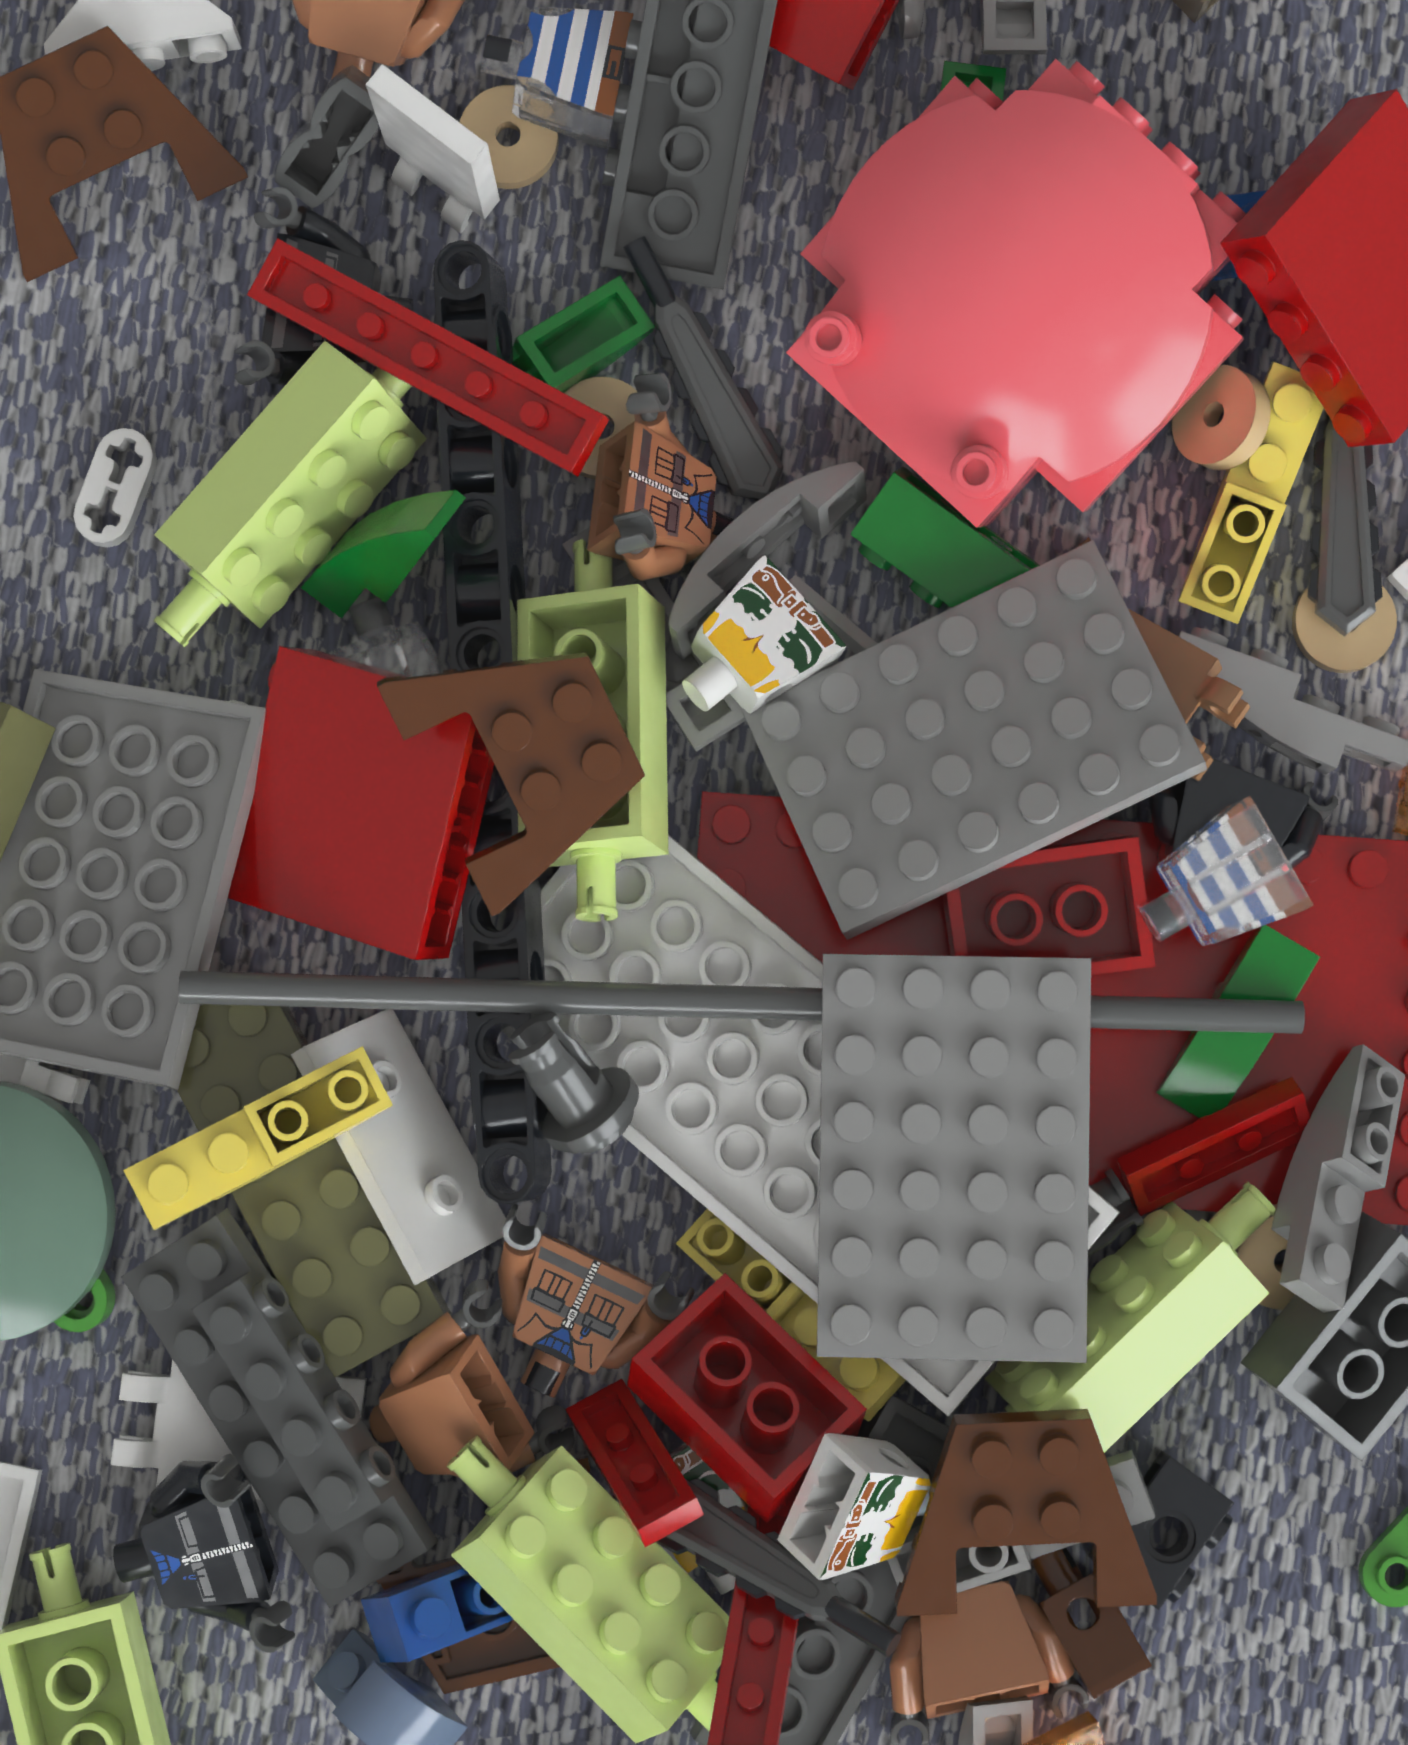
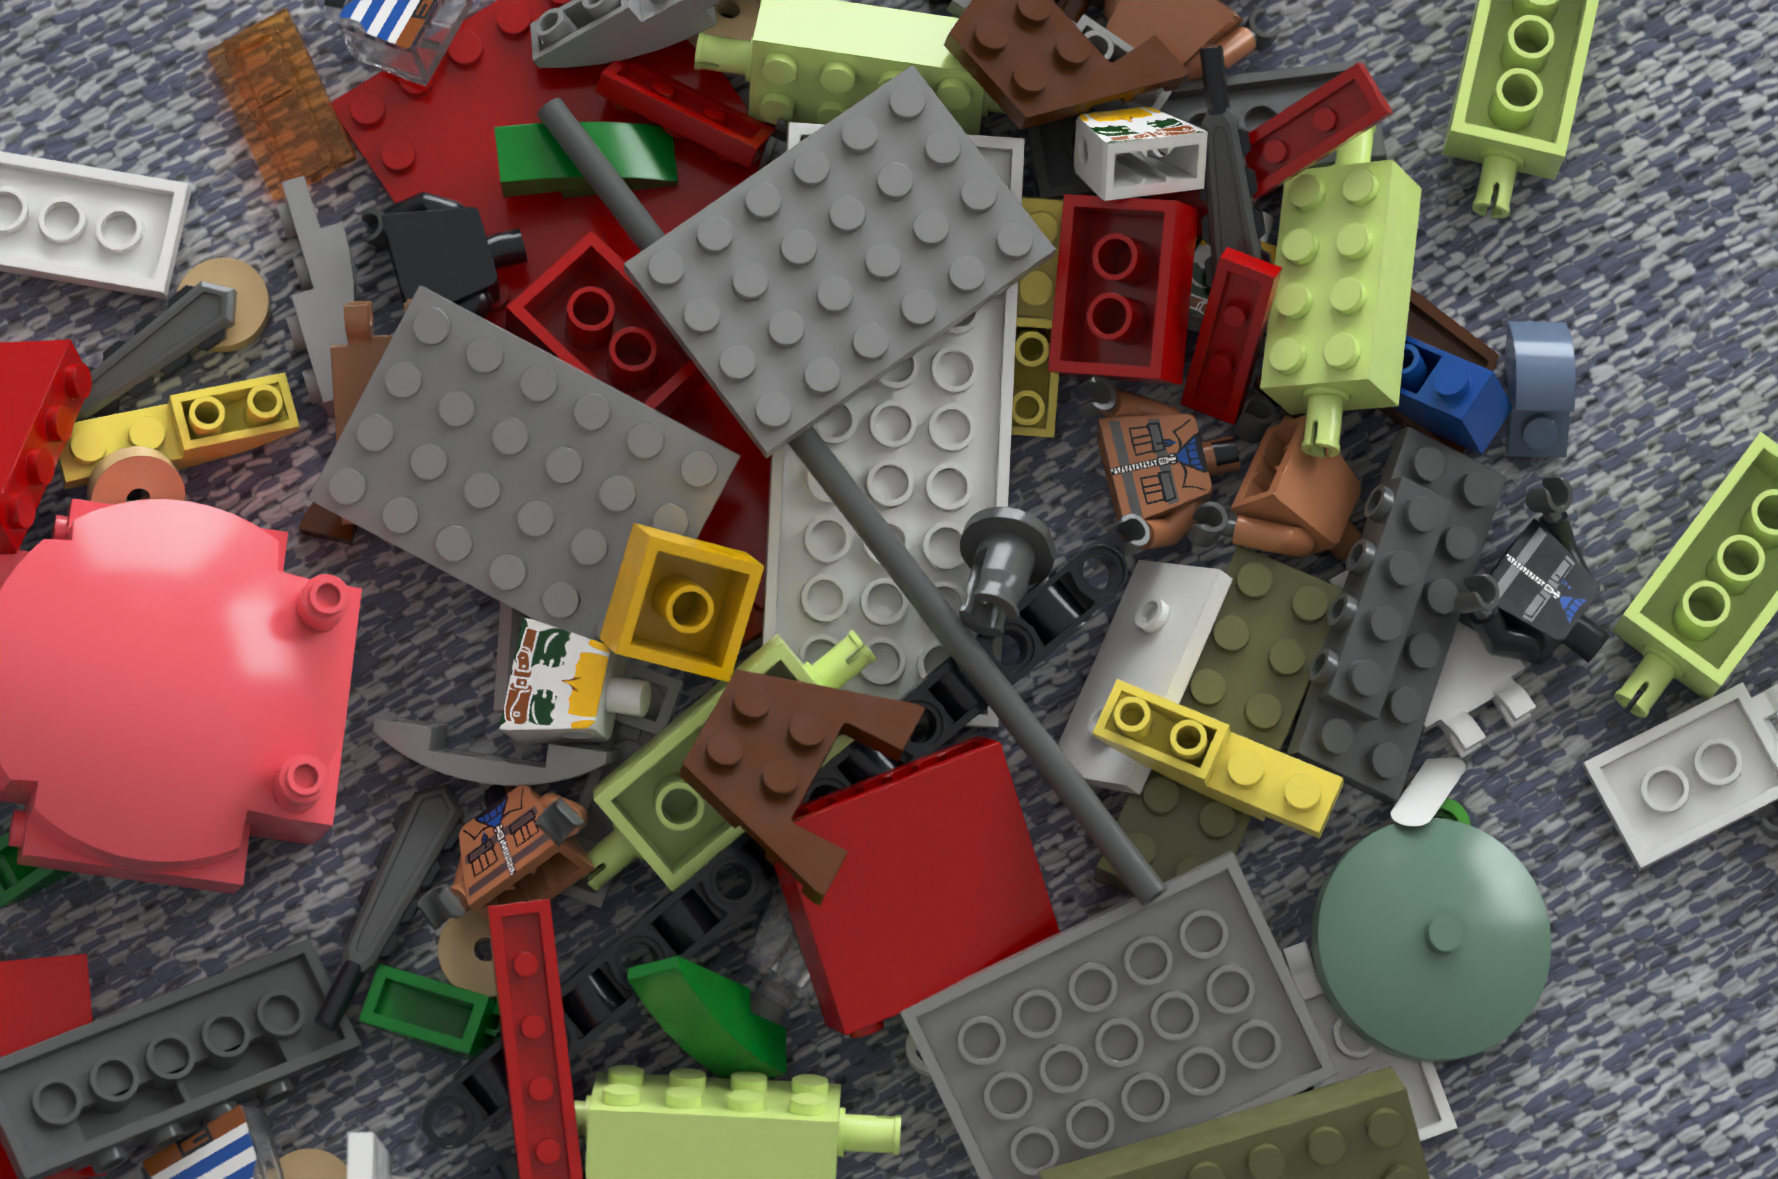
camera: 130 degrees left, 10 degrees down
green brick [850,466,1040,608] -> none
clear torso [1140,796,1314,946] -> none
none -> yellow brick [599,523,764,682]
none -> white sticker [1391,757,1466,827]

